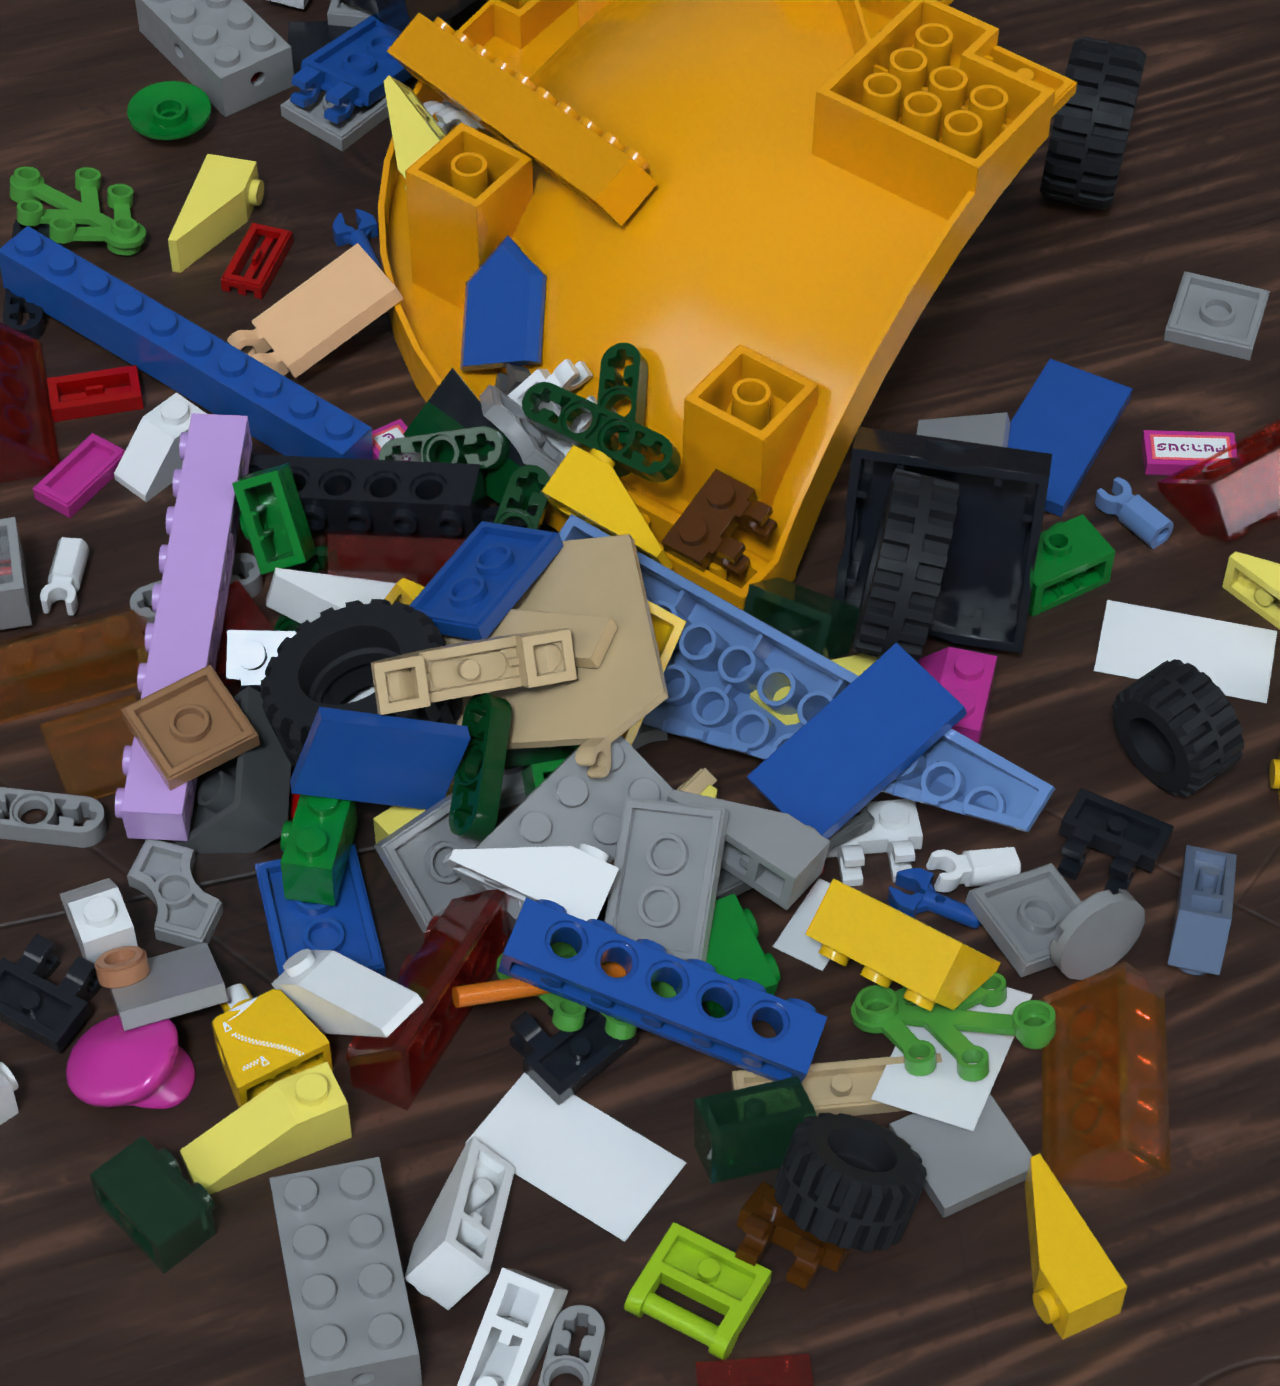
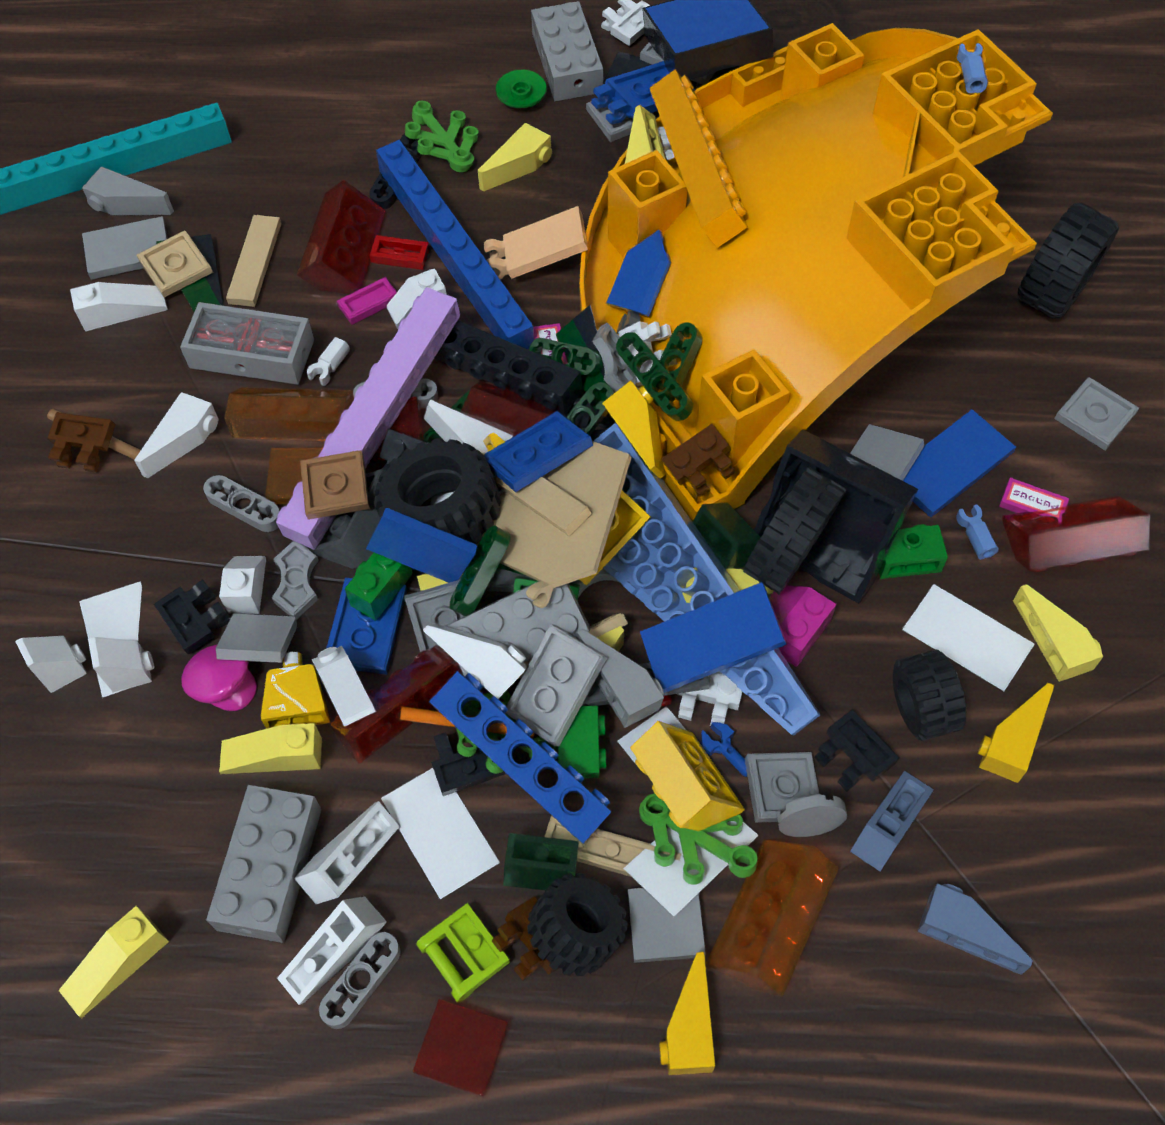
camera: 25 degrees right, 10 degrees up
clear green brick [89,1135,216,1274] -> none
nougat tile [94,946,150,988] -> none
red tile [220,222,294,300] -> none
green brick [232,463,317,575] -> none
blue bar [332,209,381,268] -> none
tan slope [371,628,577,715] -> none
white bar [926,847,1021,892] -> none

